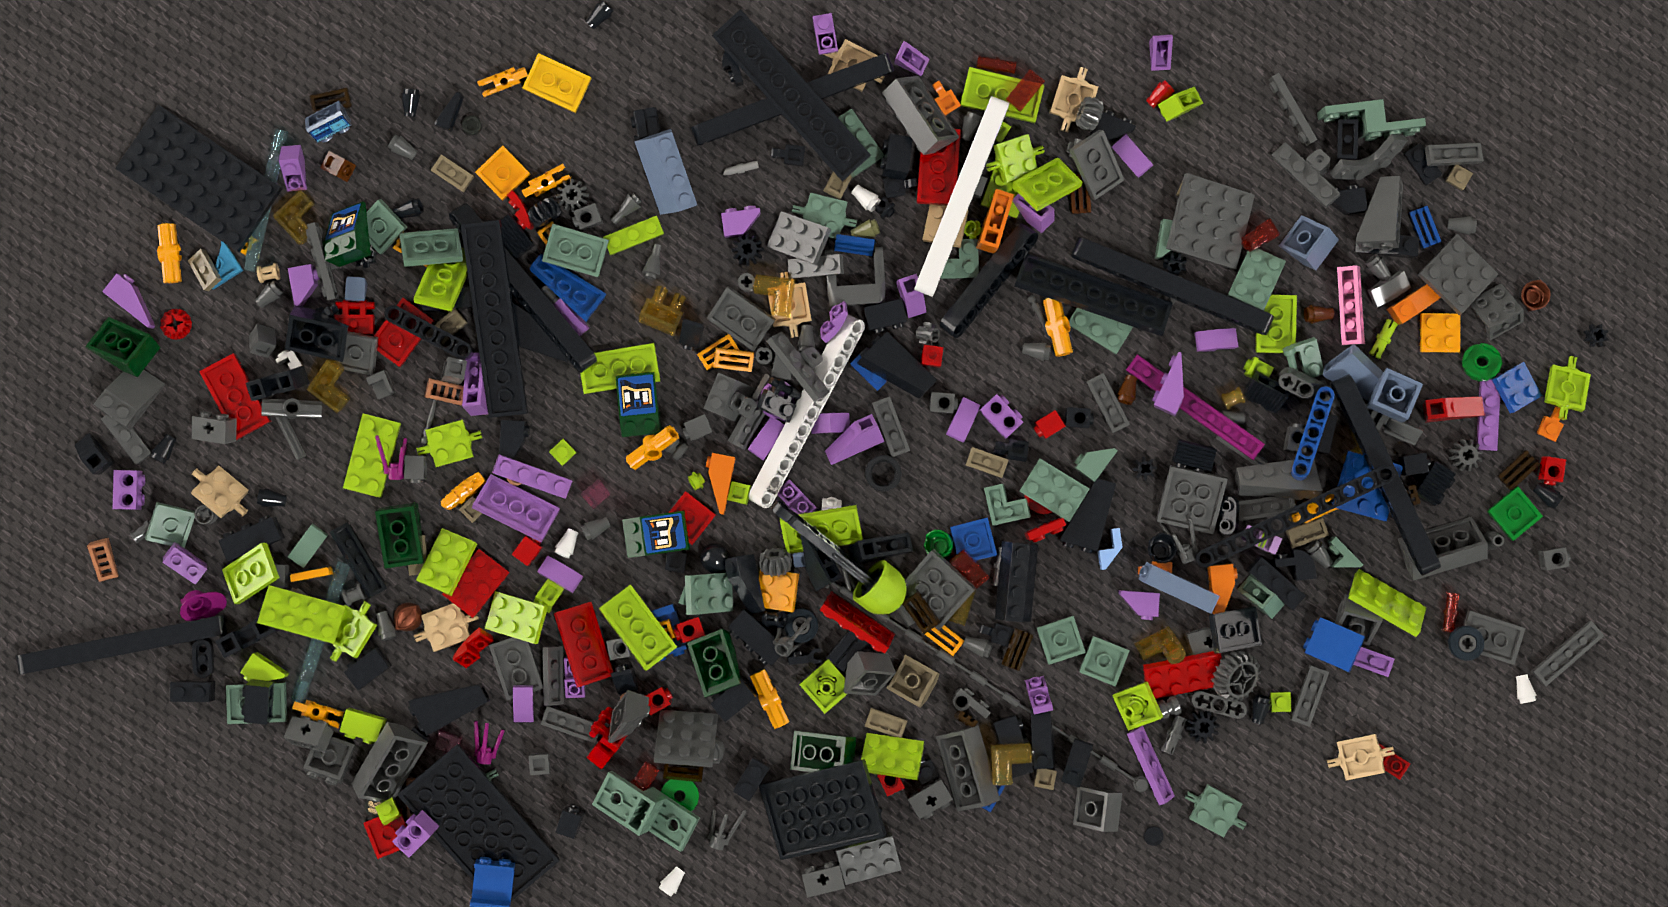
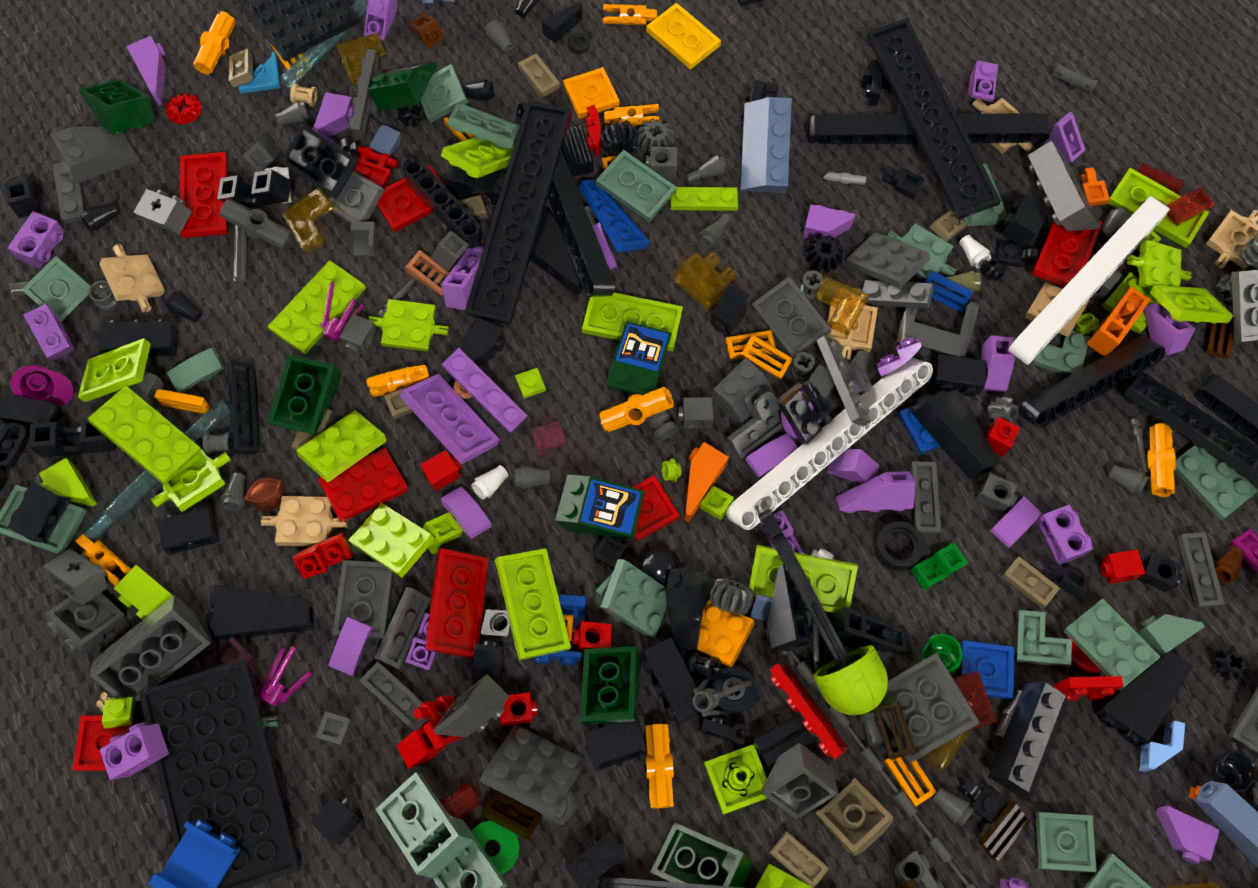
camera: 20 degrees right, 20 degrees down
none -> green slope [910,543,968,591]

